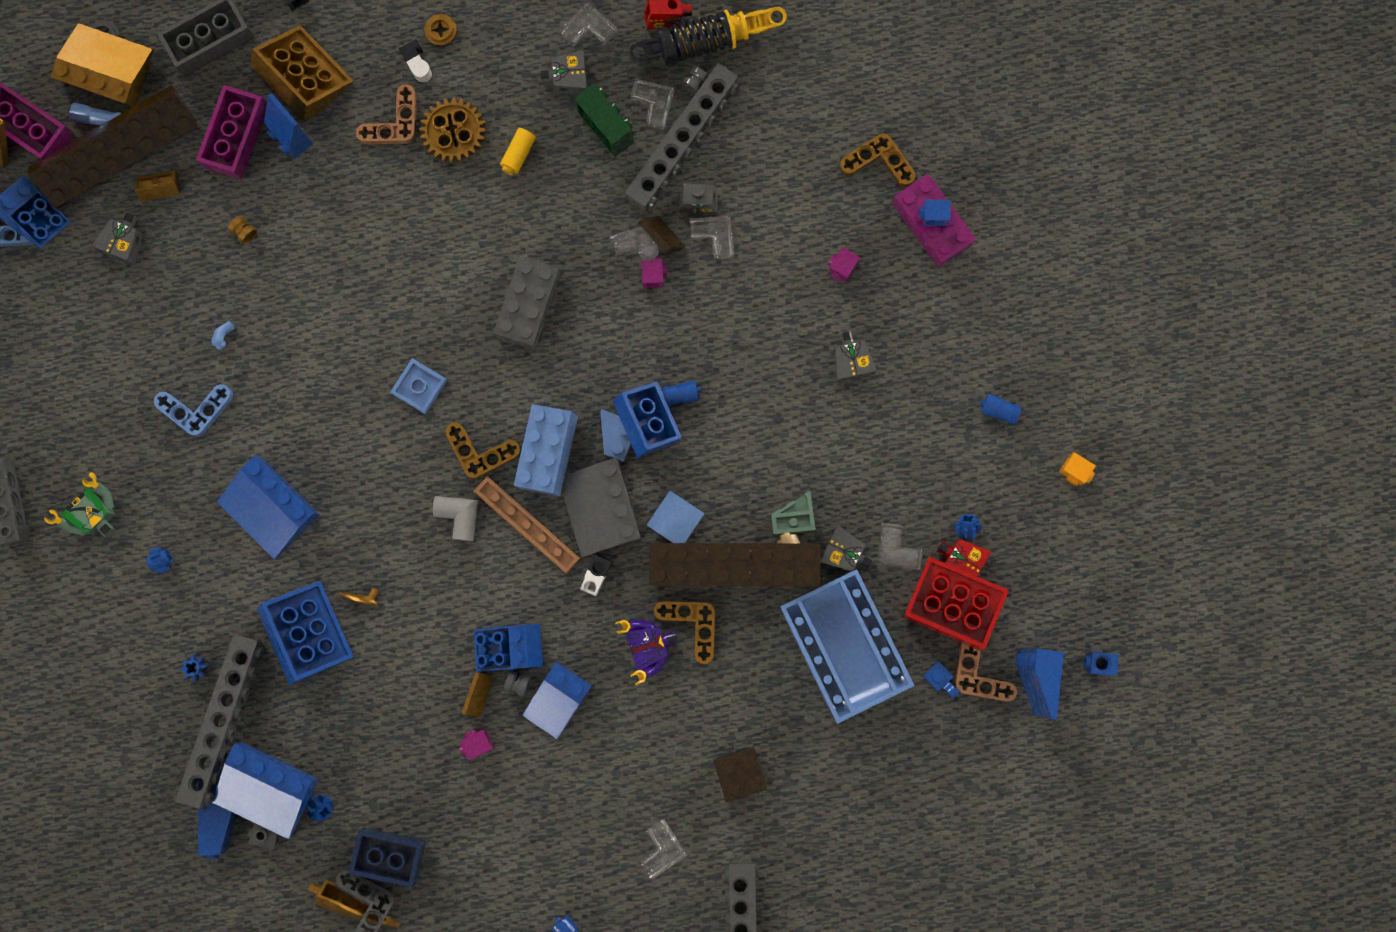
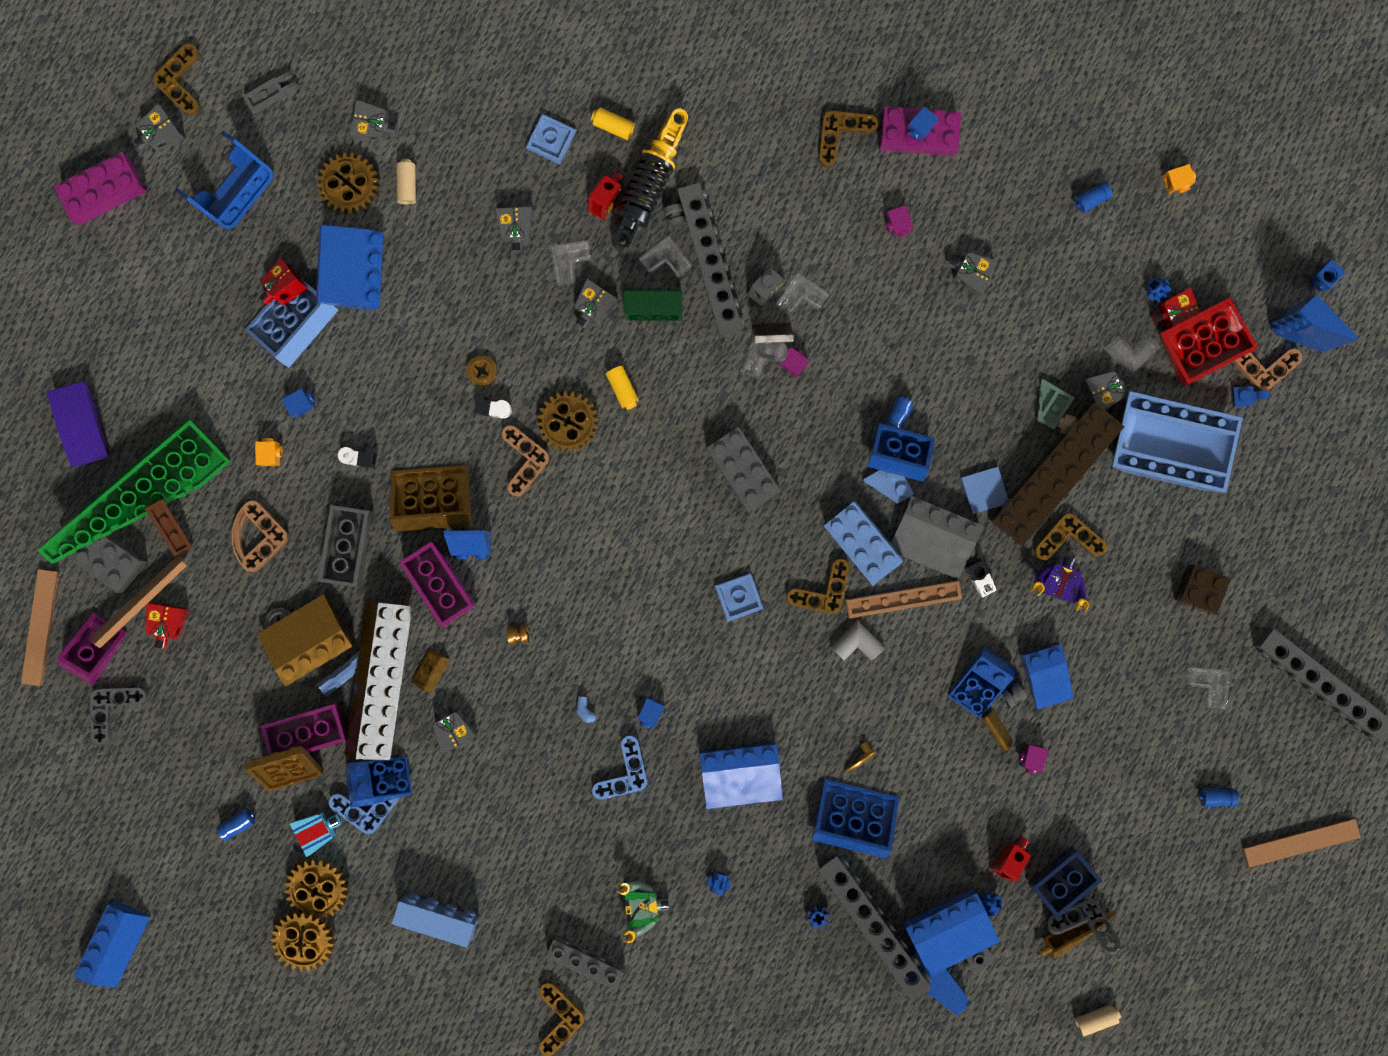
camera: 55 degrees left, 5 degrees up
none -> blue brick [637,697,665,729]
none -> red torso [989,836,1031,882]

